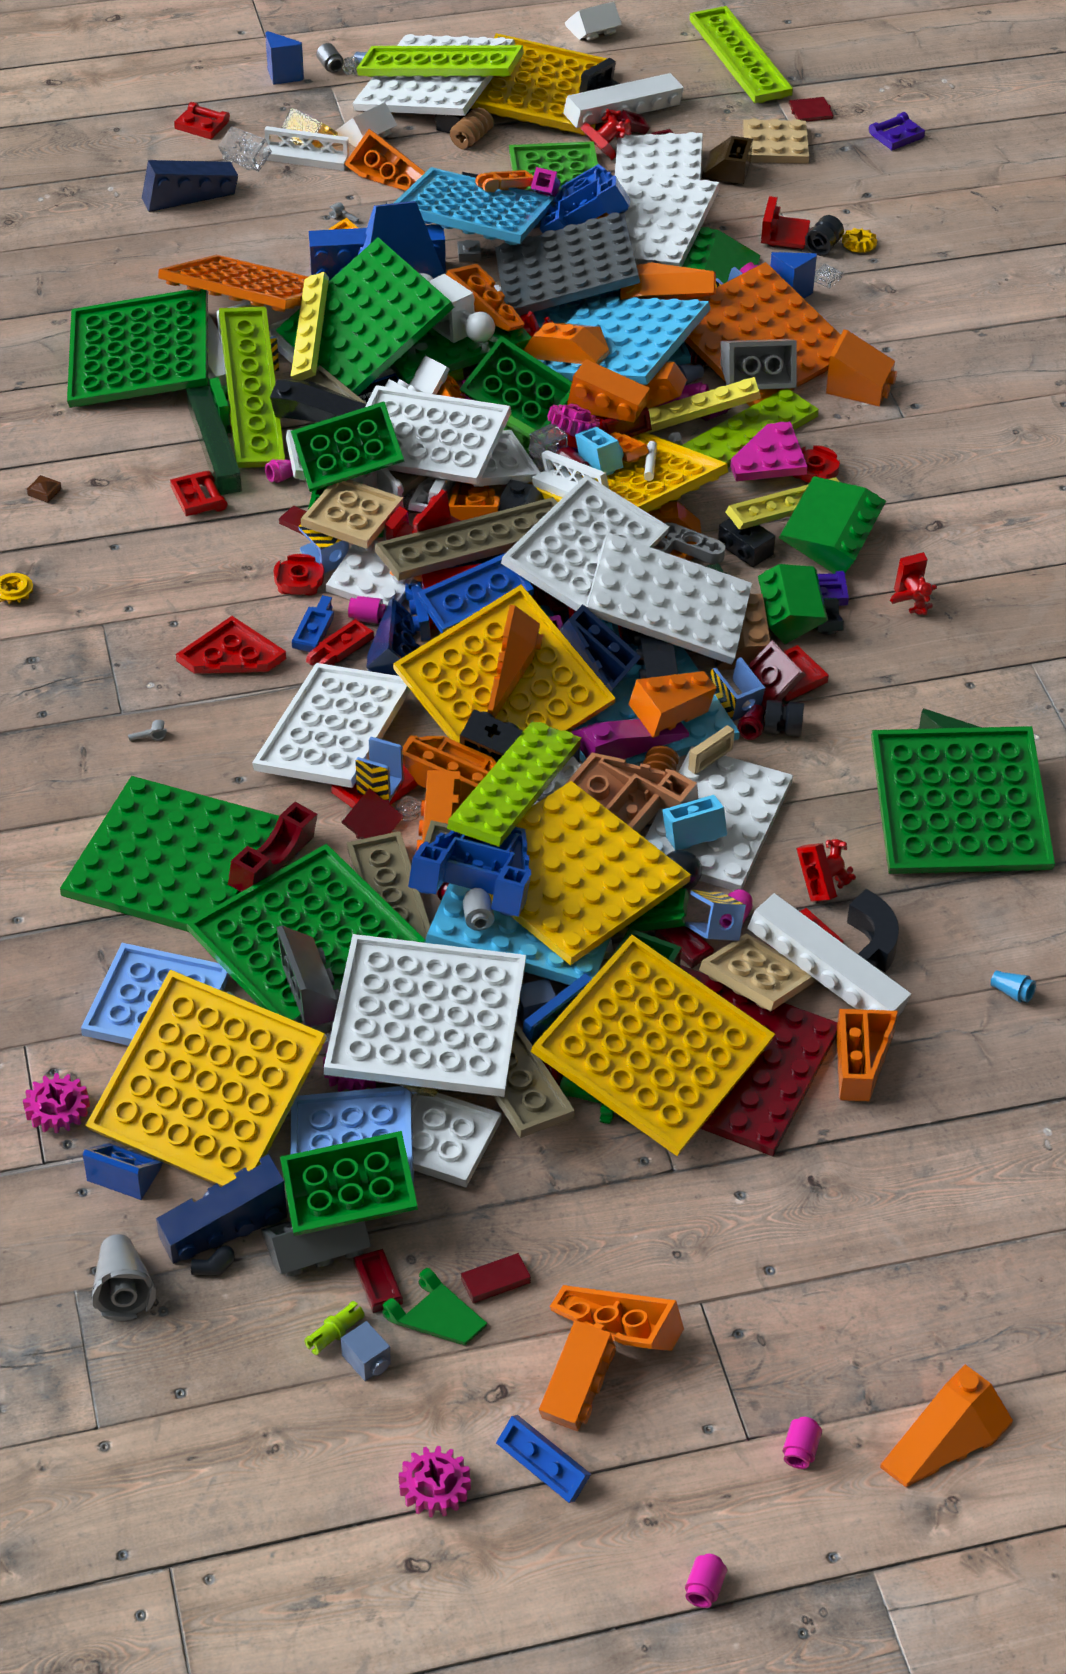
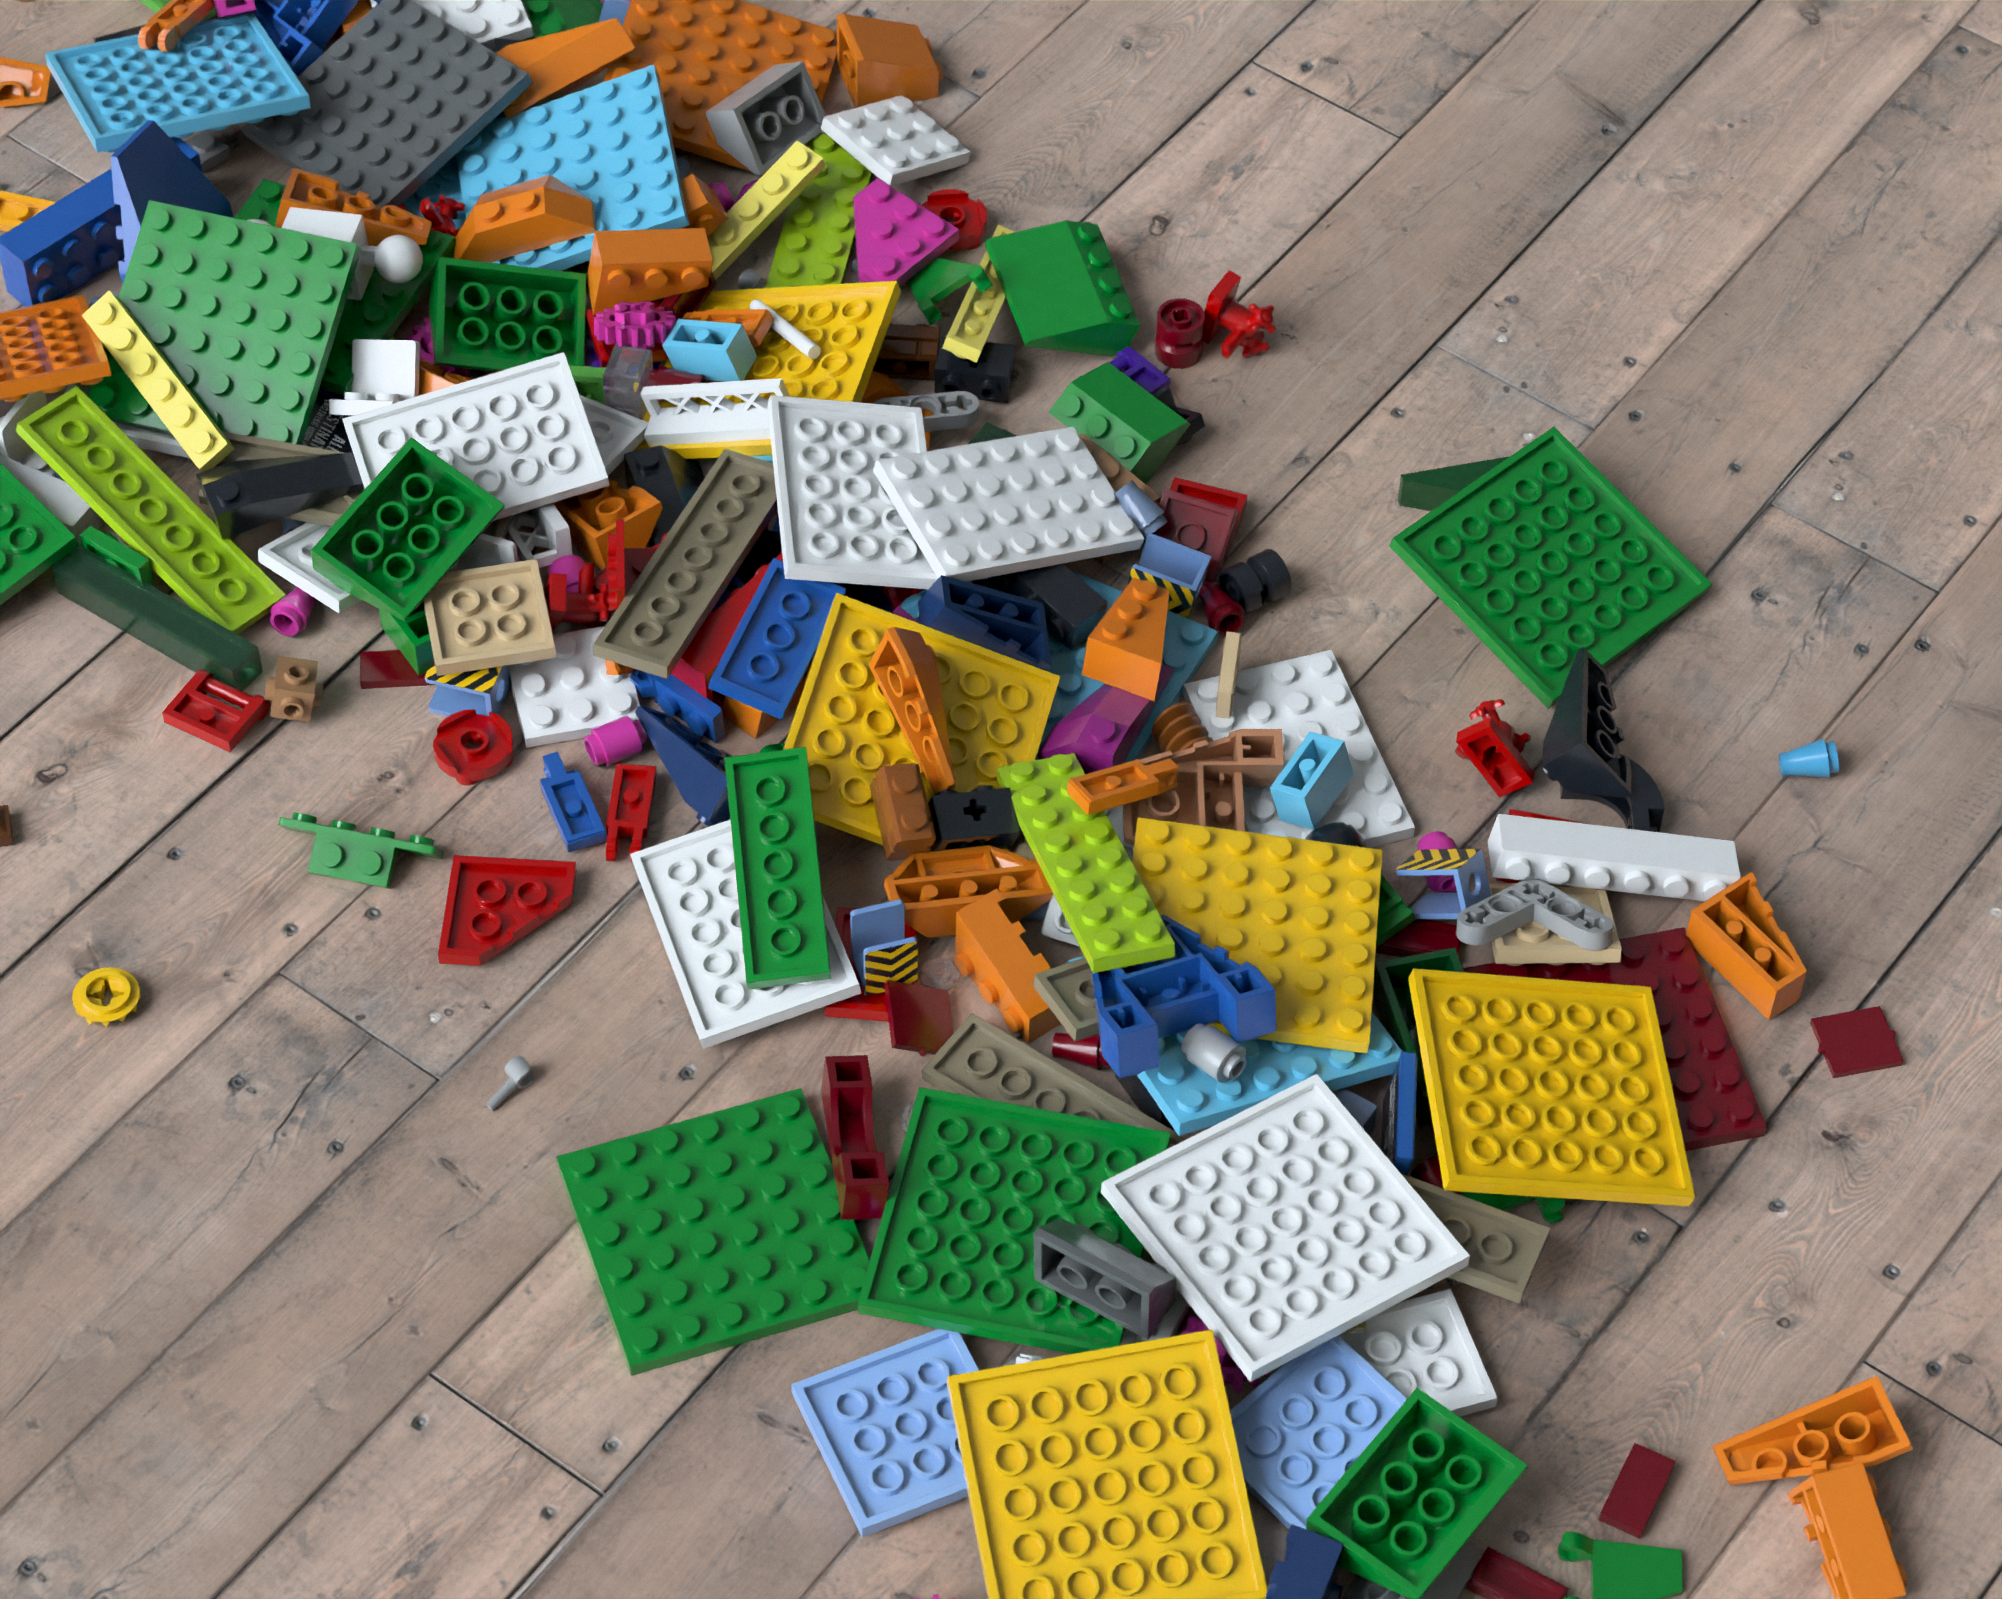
camera: 40 degrees left, 5 degrees up
none -> medium nougat brick [264,656,323,722]
none -> bracket [278,812,444,889]
none -> green plate [724,747,832,990]
none -> white plate [821,95,971,186]
none -> dark orange brick [870,763,936,861]
none -> reddish brown brick [872,323,940,381]
none -> green flag [907,258,993,326]
none -> orange hinge [1067,758,1179,815]
none -> sand blue cone [1114,480,1168,538]
none -> dark red wheel [1155,298,1205,369]
none -> light grey beam [1456,879,1613,951]
none -> black wedge [1542,647,1632,798]
none -> dark red piece [1810,1006,1904,1078]

